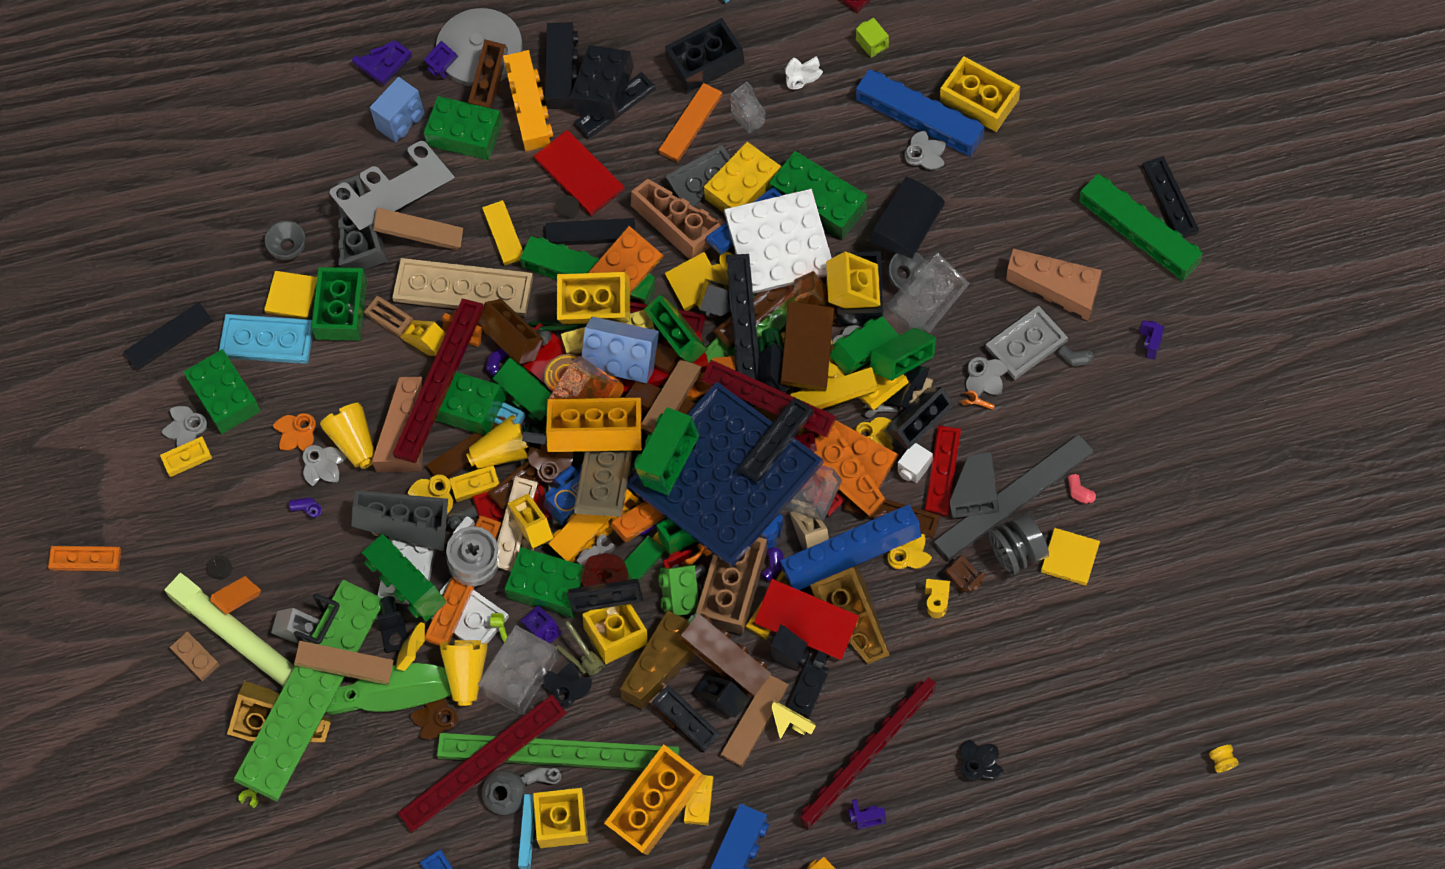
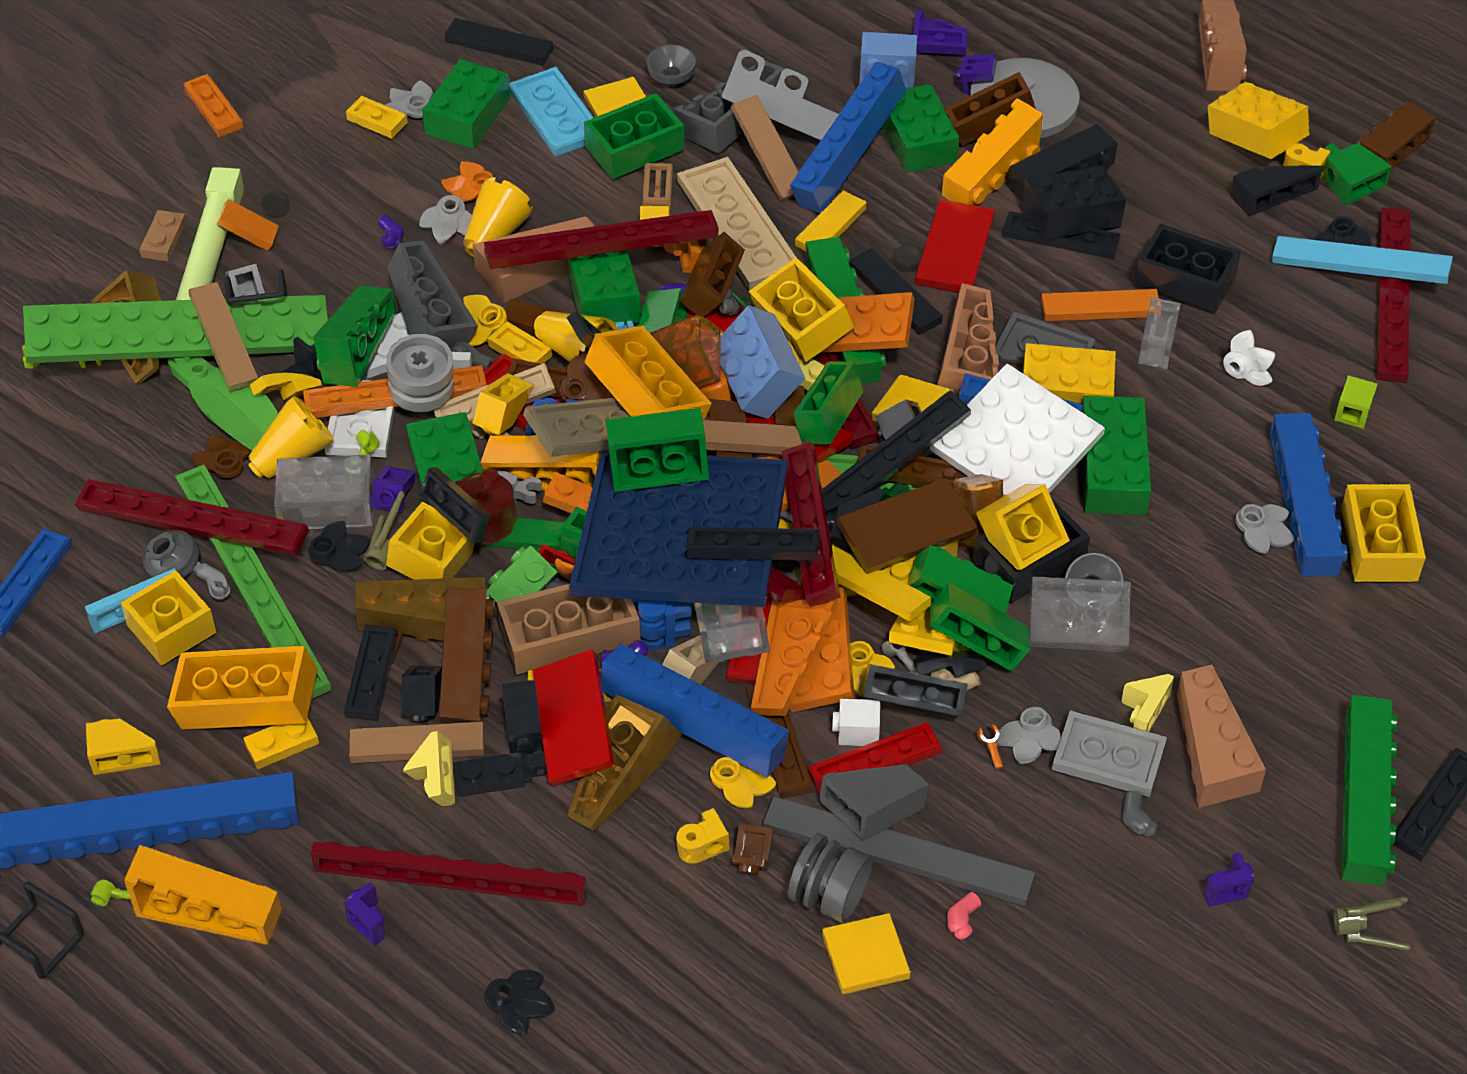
camera: 50 degrees right, 15 degrees down
black slope [871,176,945,259] -> none
none -> blue brick [790,62,906,213]
none -> light yellow slope [1121,674,1174,732]
none -> olive plant [1334,896,1410,951]

